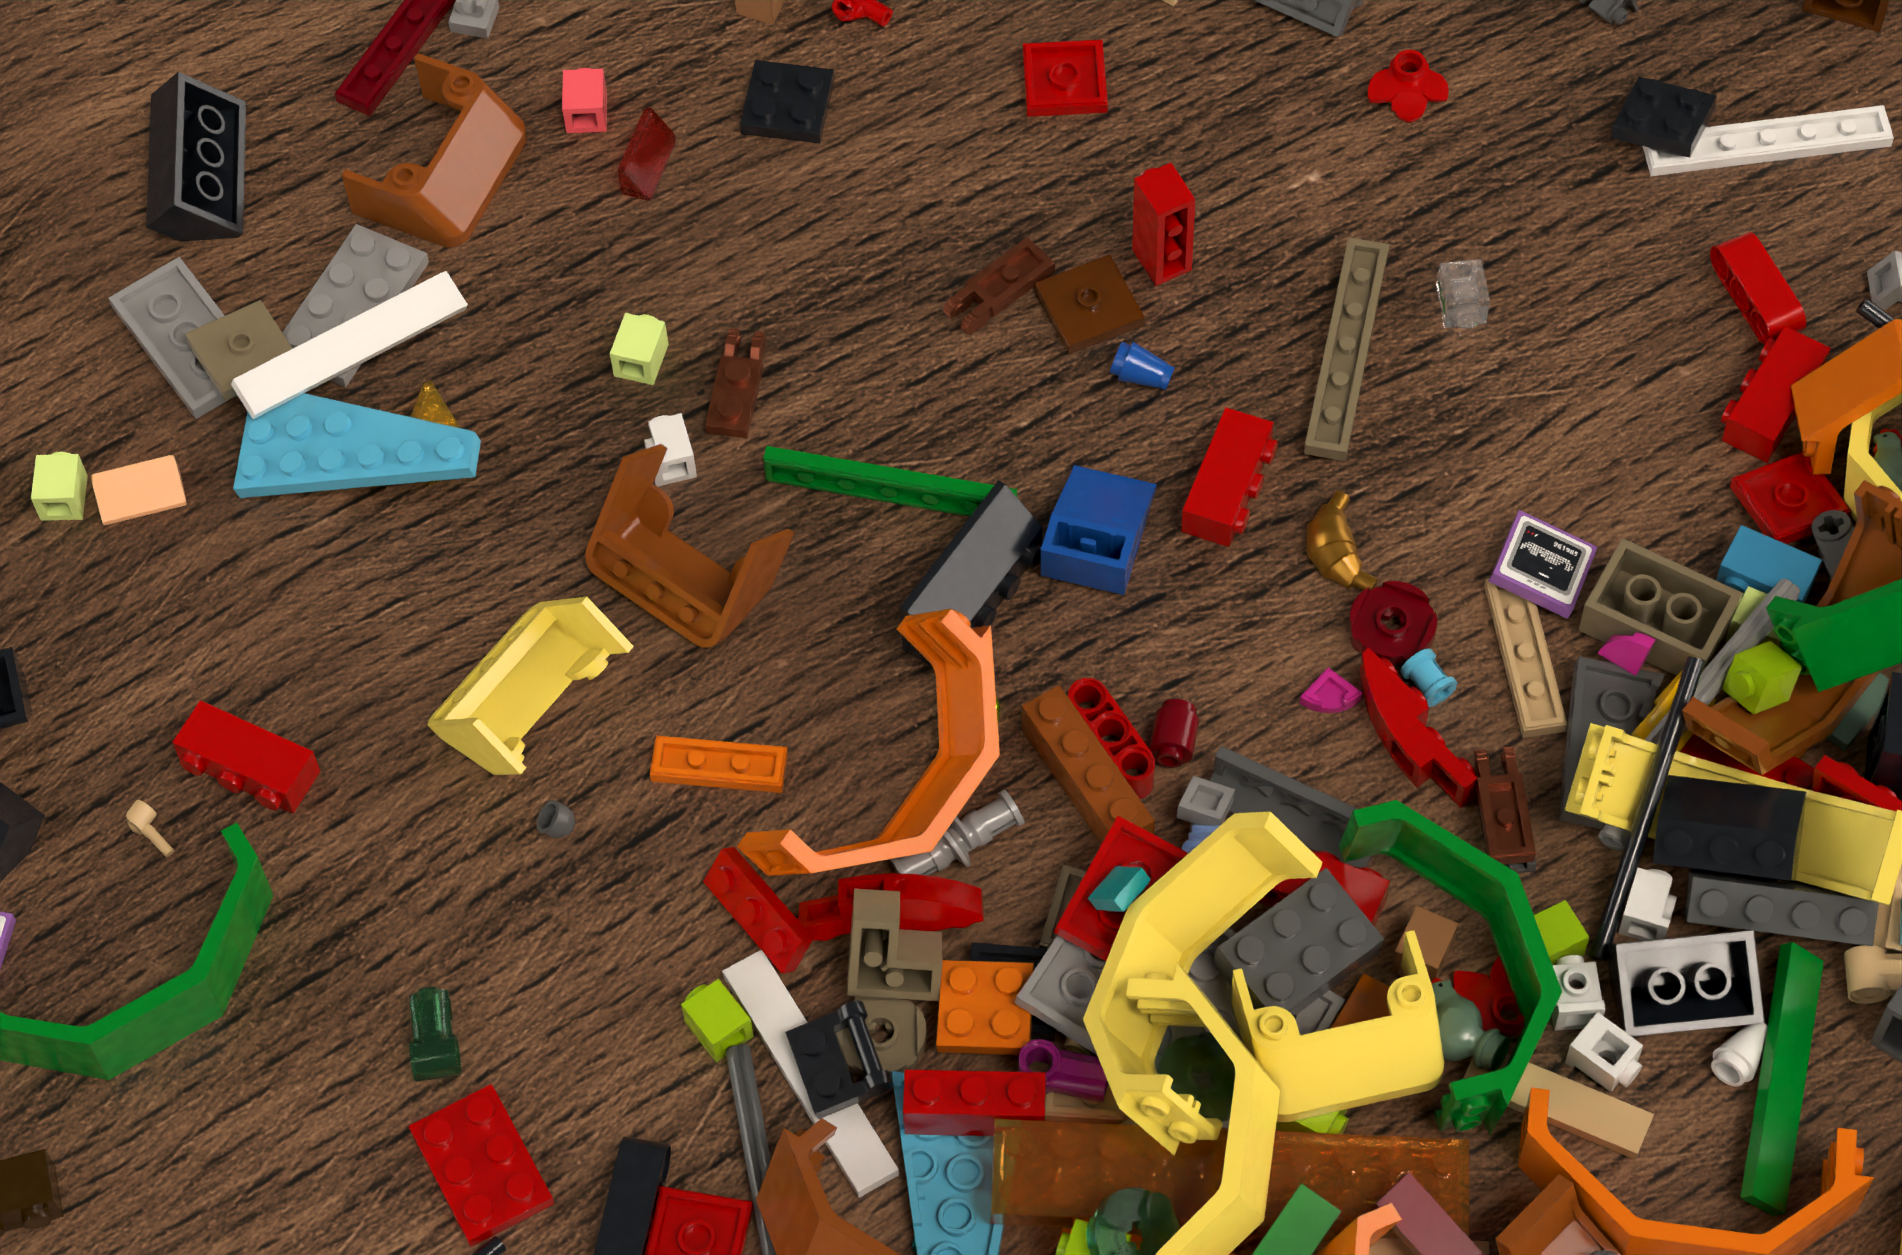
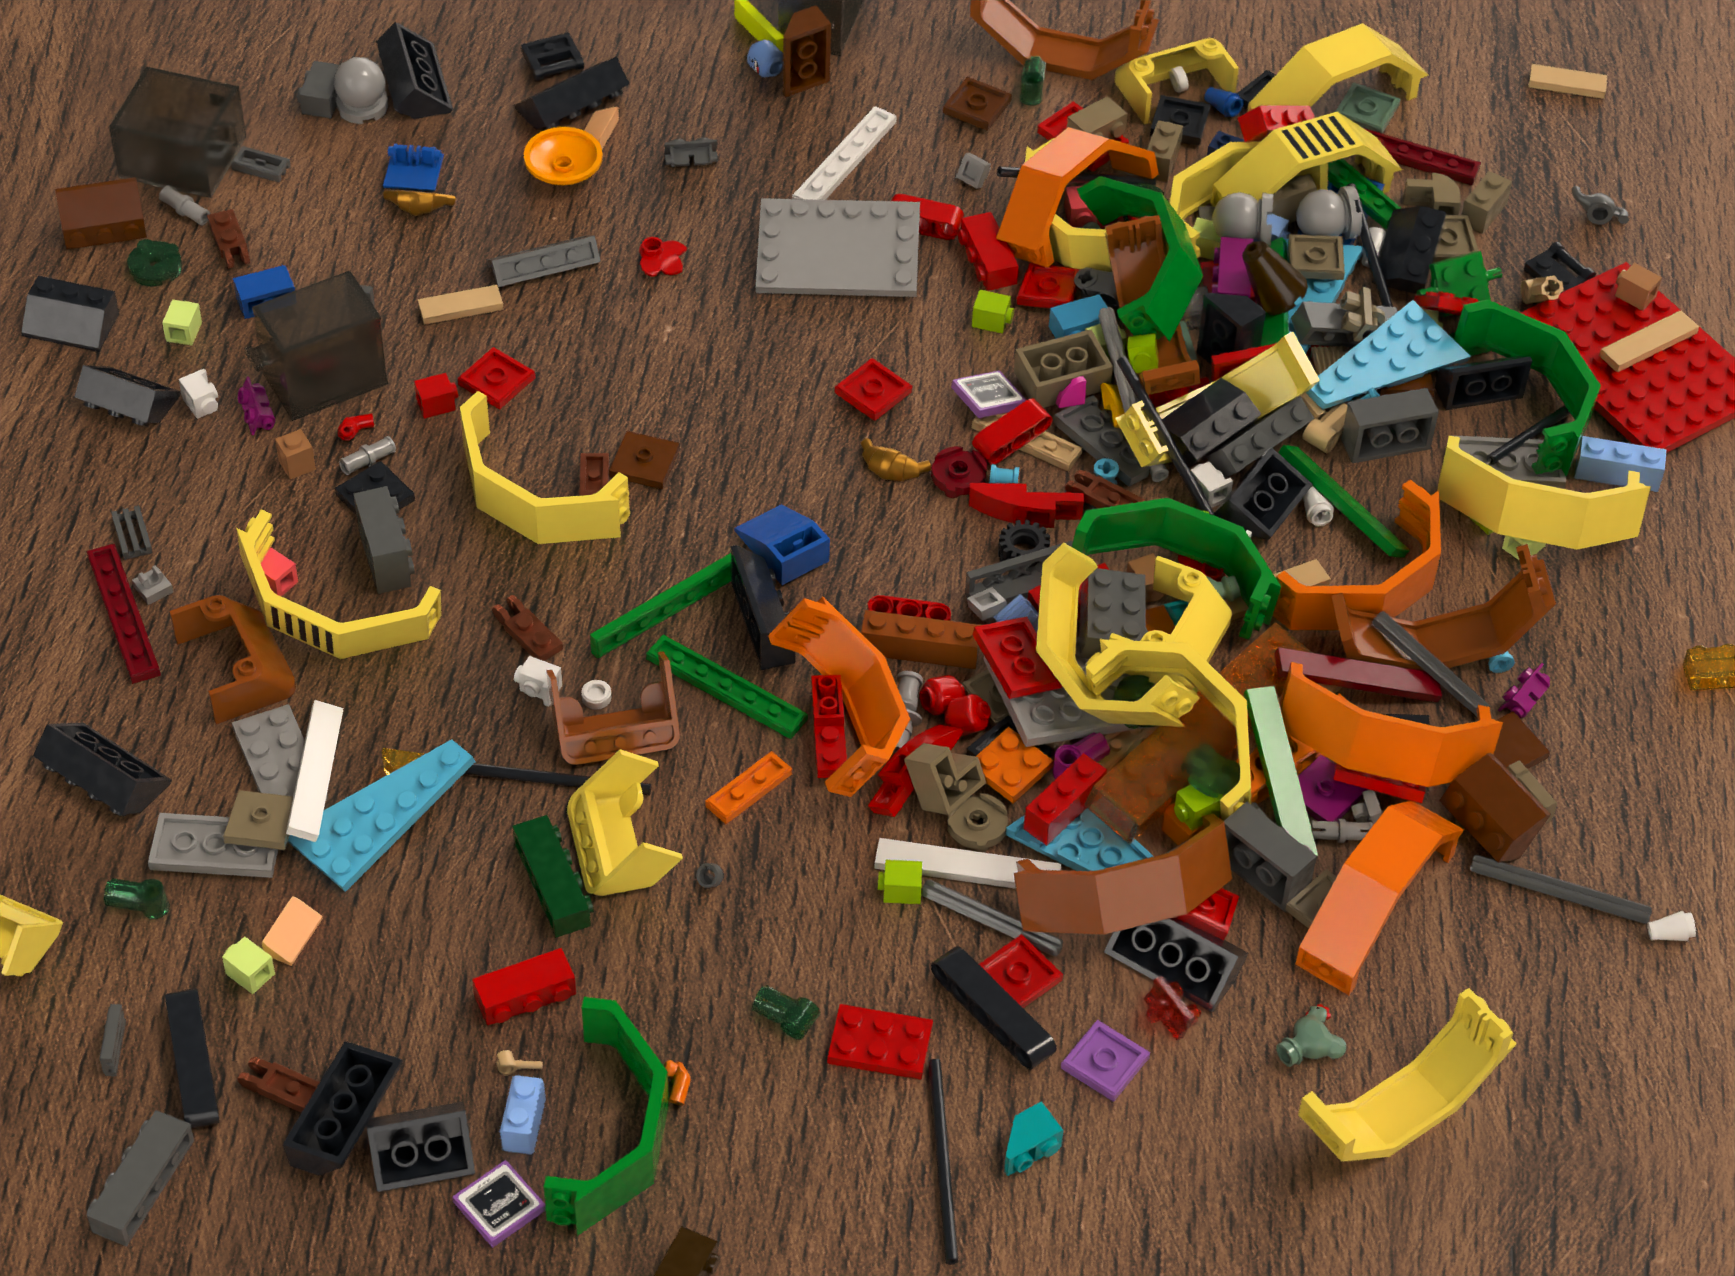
camera: 55 degrees left, 10 degrees down
yellowish green brick [610,313,669,385] -> none
clear red slope [618,107,676,201] -> none
red plate [703,847,814,974] -> none
black plate [785,1000,893,1119] -> none
teal tile [1088,866,1151,912] -> none
blue cone [1109,341,1175,390] -> none
red brick [1132,162,1195,286] -> none
dark red brick [1149,699,1199,768] -> none
red brick [1181,407,1278,548] -> none
dark pink tile [1300,667,1363,713] -> none
dark tan plate [1304,237,1389,461] -> none
clear brick [1436,259,1490,328] -> none
white brick [1565,1012,1643,1092] -> none
black plate [1611,77,1717,158] -> none
none -> clear green piece [103,878,170,919]
none -> light yellow panel [237,509,441,659]
none -> light grey pin [339,436,396,475]
none -> dark grey brick [353,486,415,594]
none -> red brick [414,373,459,419]
none -> light yellow panel [460,391,630,544]
none -> black piece [464,763,652,796]
none -> light blue brick [500,1075,546,1155]
none -> dark green brick [512,815,594,938]
none -> white tile [582,680,611,710]
none -> green tile [646,634,808,739]
none -> orange arm [663,1060,691,1106]
none -> light grey plate [756,198,920,297]
none -> red slope [811,675,847,778]
none -> red plate [835,358,912,421]
none -> red head [919,675,965,716]
none -> red head [945,694,991,736]
none -> lime brick [972,290,1014,334]
none -> red beam [972,398,1053,465]
none -> black tyre [998,520,1051,568]
none -> medium azure bush [1094,458,1119,485]

